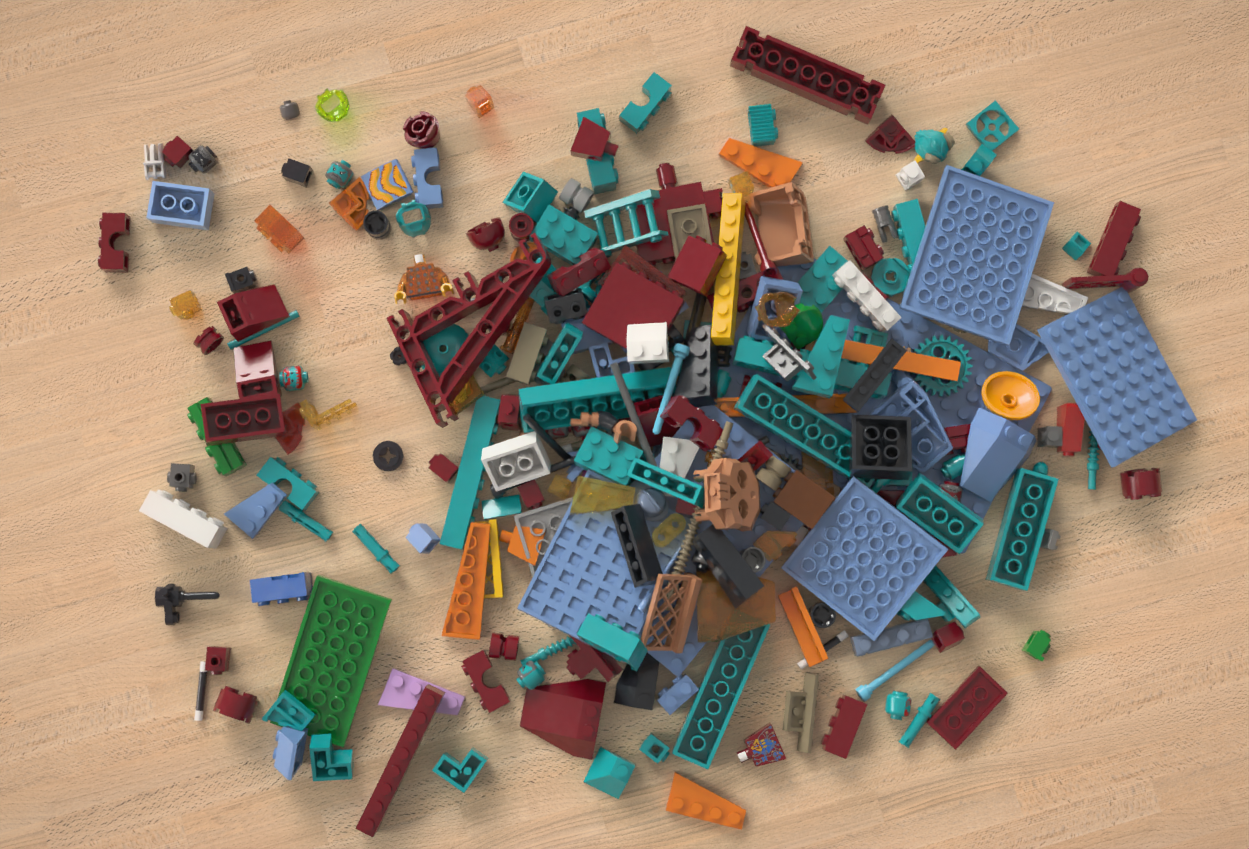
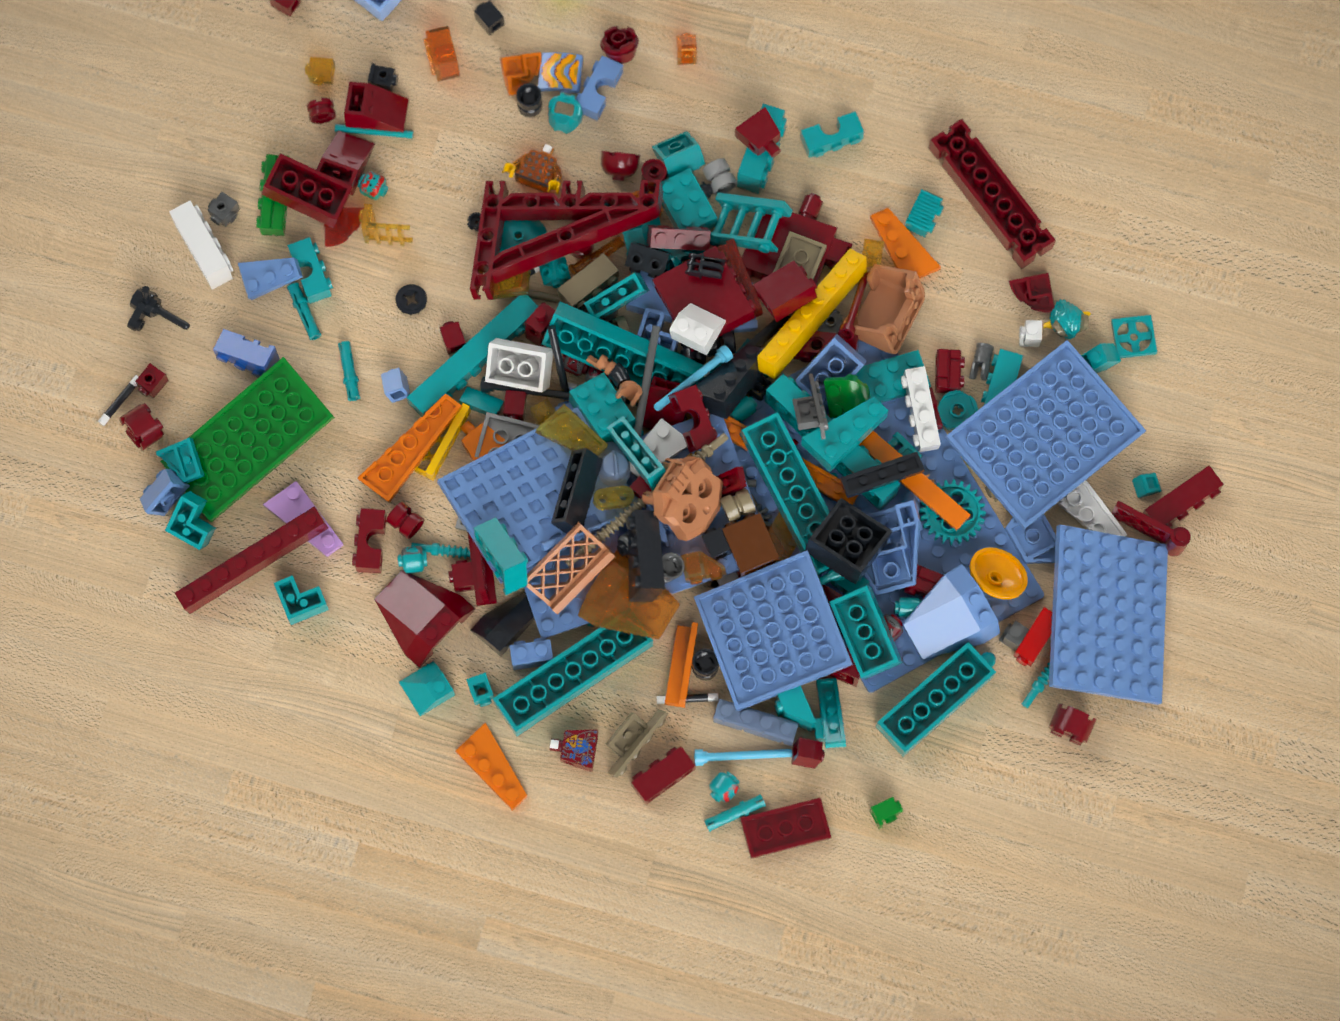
camera: 35 degrees right, 10 degrees down
head [325,160,354,189] -> none
clear orange helmet [755,291,800,327] -> none
light grey tile [1040,528,1061,550] -> none
none -> black arm [685,253,726,279]

